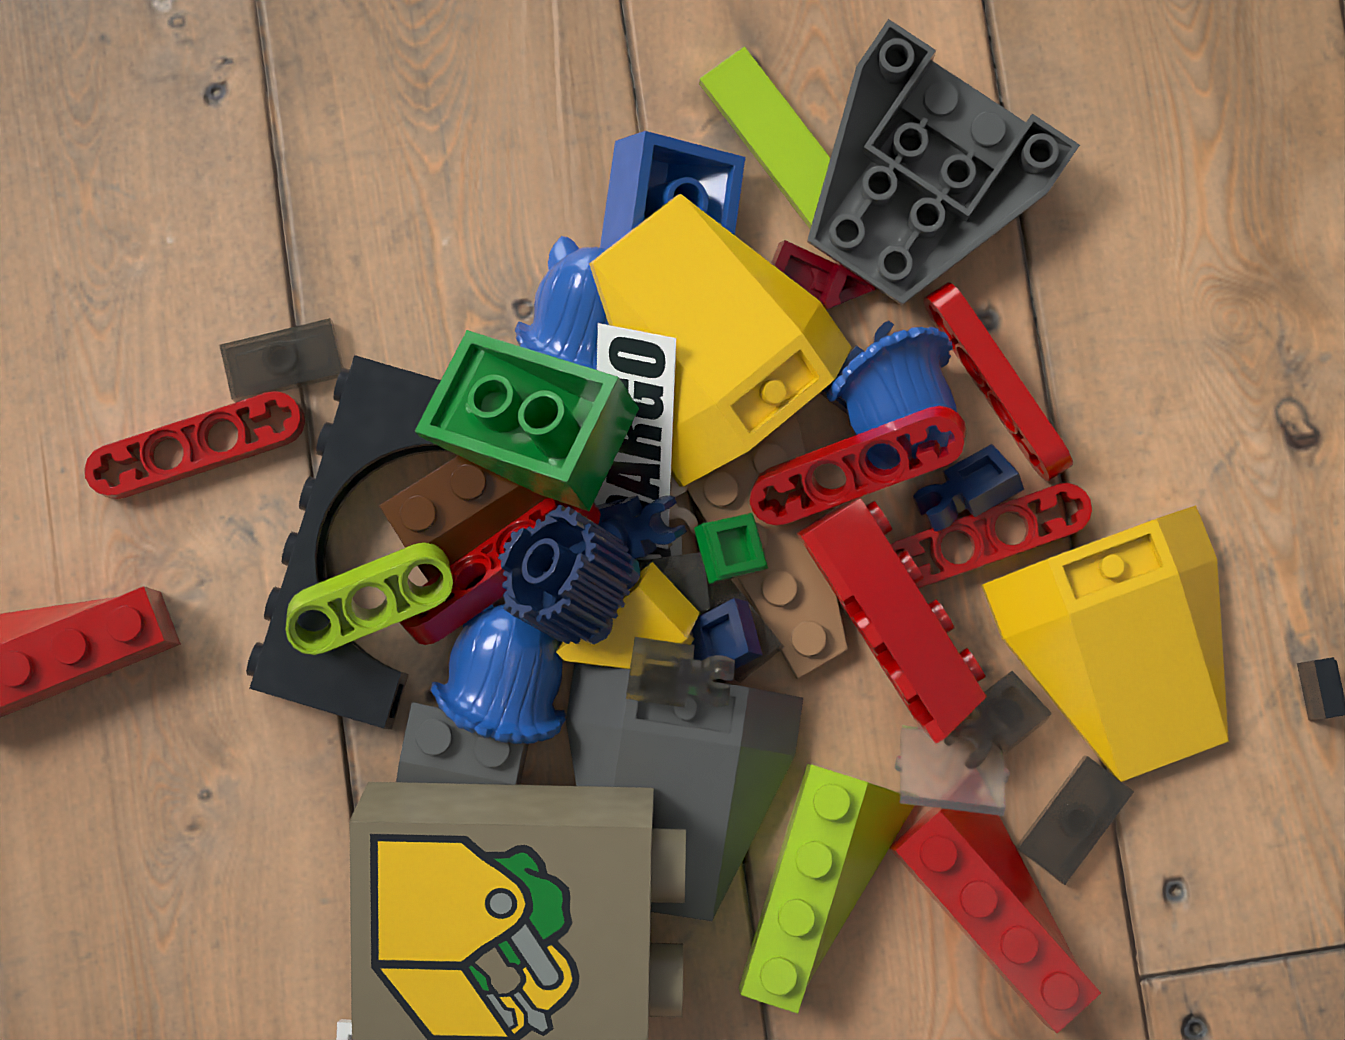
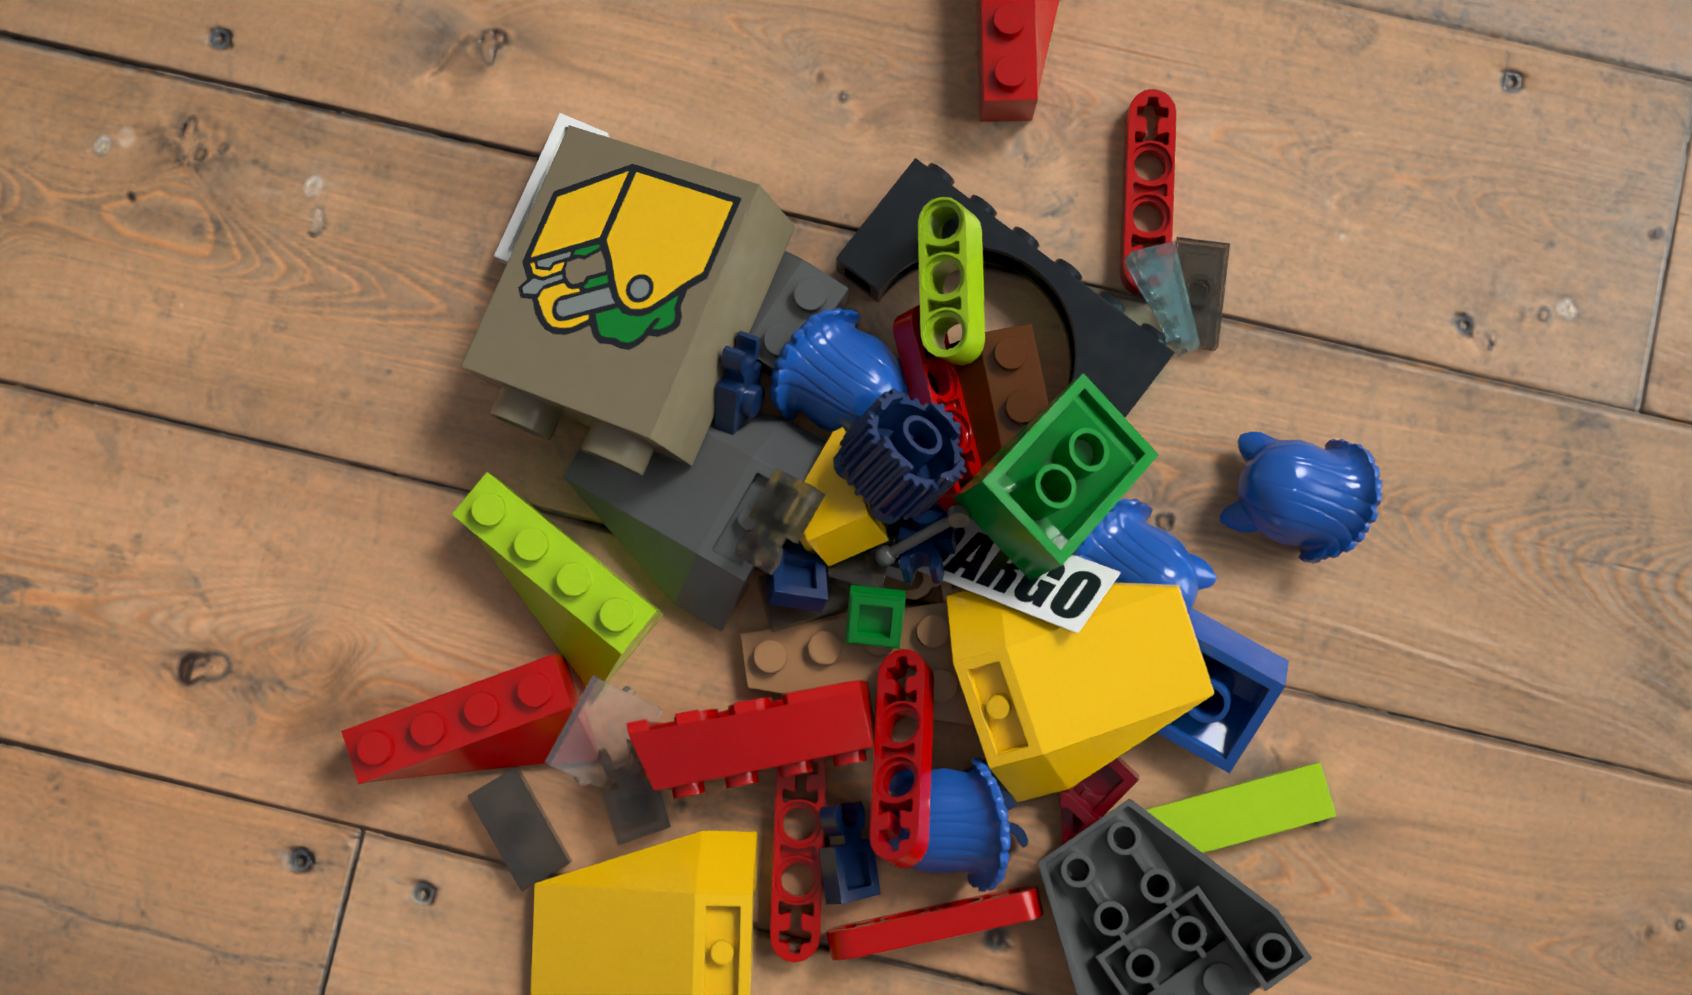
camera: 115 degrees right, 0 degrees up
none -> dark blue plate [714,331,765,435]
none -> dark grey hinge [874,505,970,567]
none -> clear light blue slope [1124,241,1200,357]
none -> blue hair [1219,431,1383,564]

